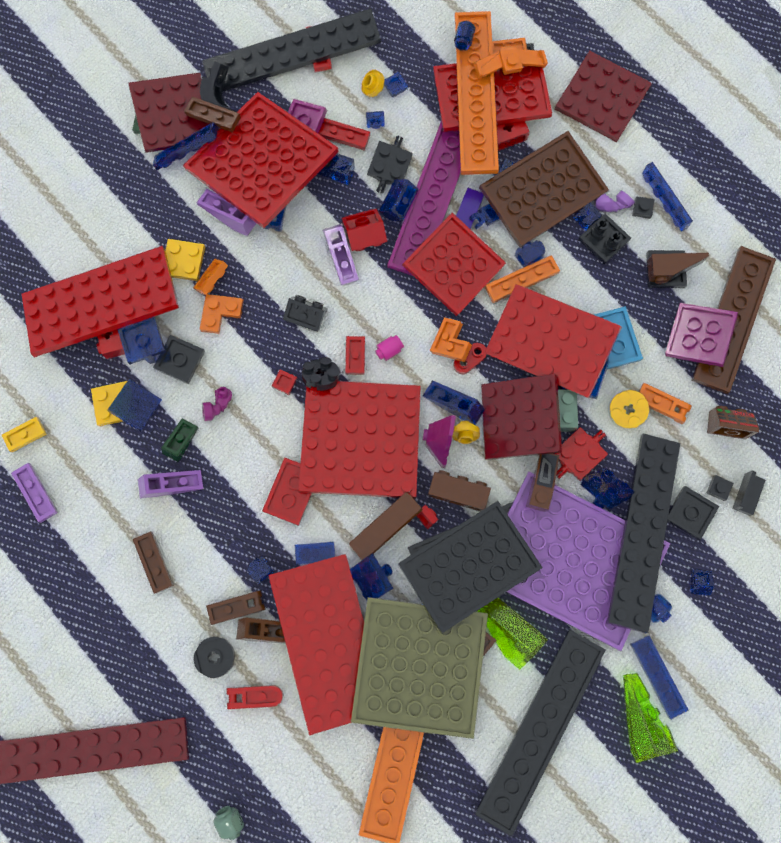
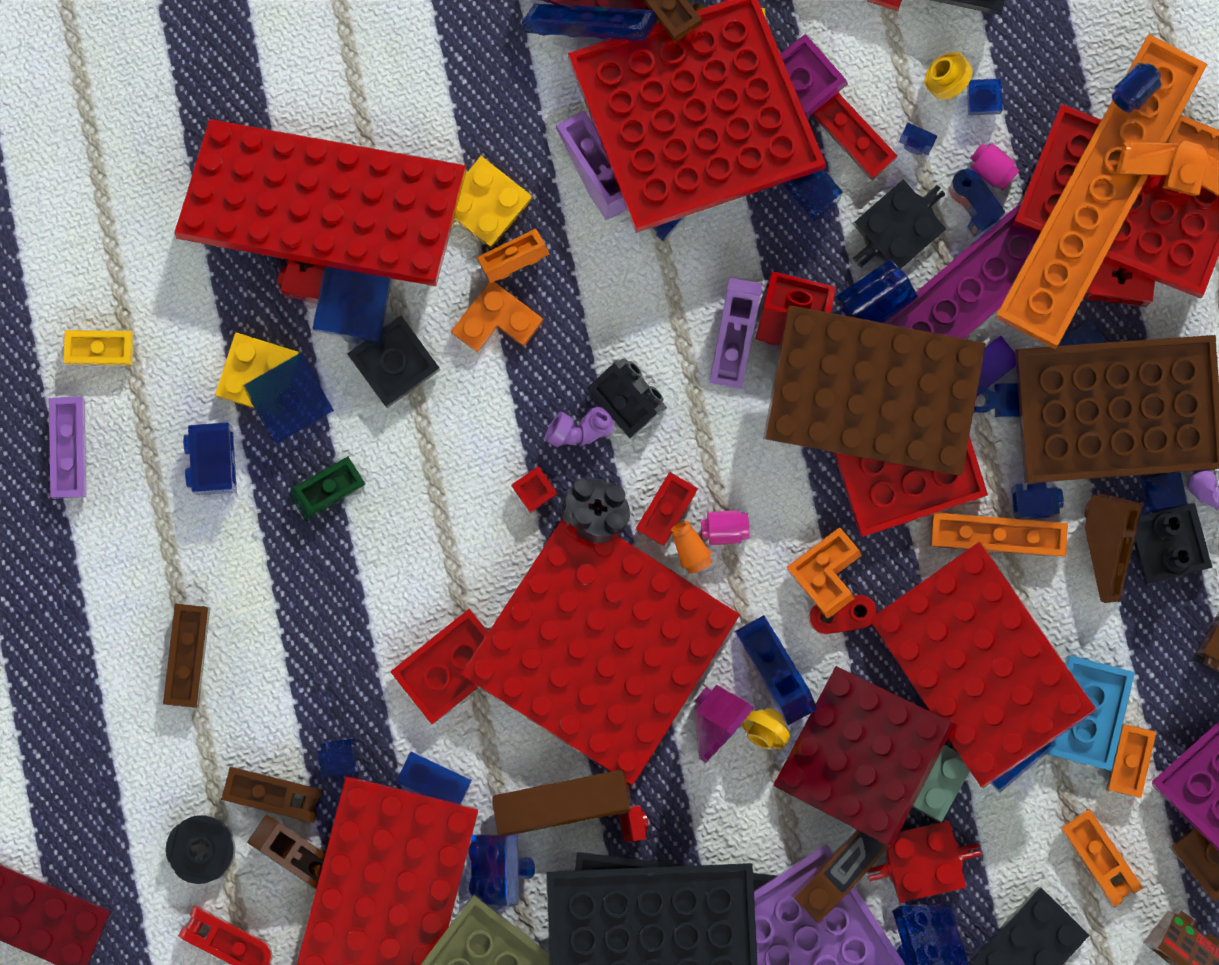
camera: 30 degrees right, 5 degrees up
medium lavender slope [138,470,203,498] -> none
magenta arm [202,387,232,421] -> none
reddish brown brick [428,470,491,512] -> none
yellow plate [610,390,649,428] -> none
none -> clear blue brick [183,422,237,496]
none -> medium lavender arm [545,407,614,447]
none -> orange cone [671,521,712,573]
none -> reddish brown plate [763,305,986,476]
none -> clear blue leg [949,169,1006,237]
none -> dark pink brick [970,142,1020,191]
none -> reddish brown slope [1084,494,1142,603]
none -> orange plate [1106,724,1156,798]

